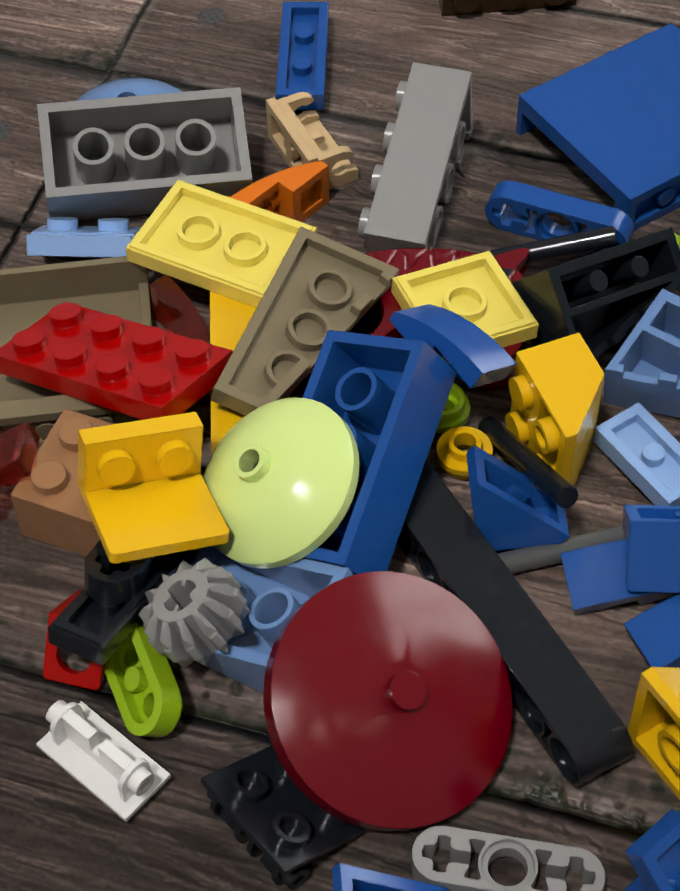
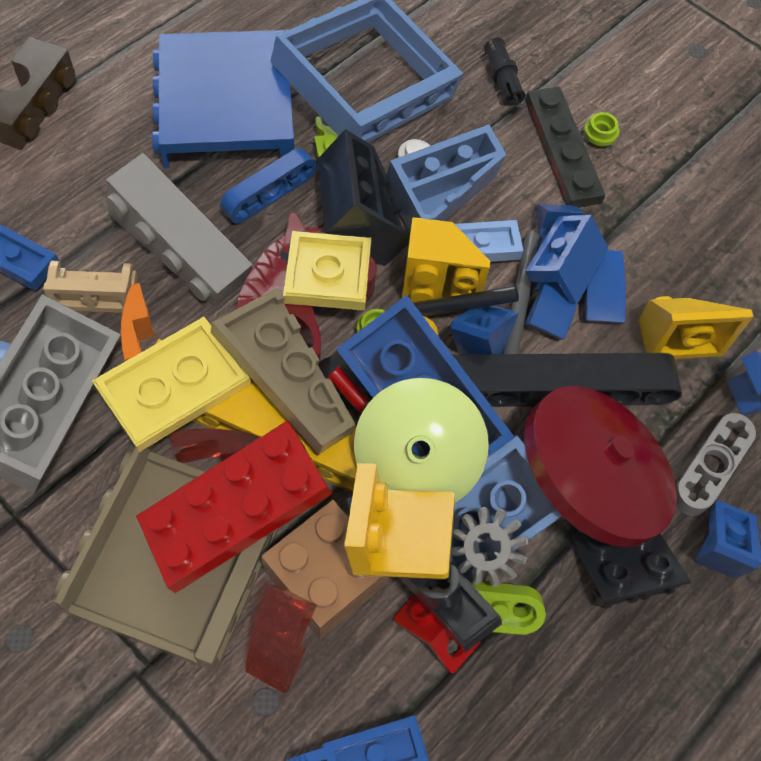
camera: 70 degrees left, 10 degrees up
light blue plate [26,217,141,257] -> none
white hinge [36,700,171,822] -> none
blue slope [389,304,517,389] -> none
black bar [477,225,617,265] -> none

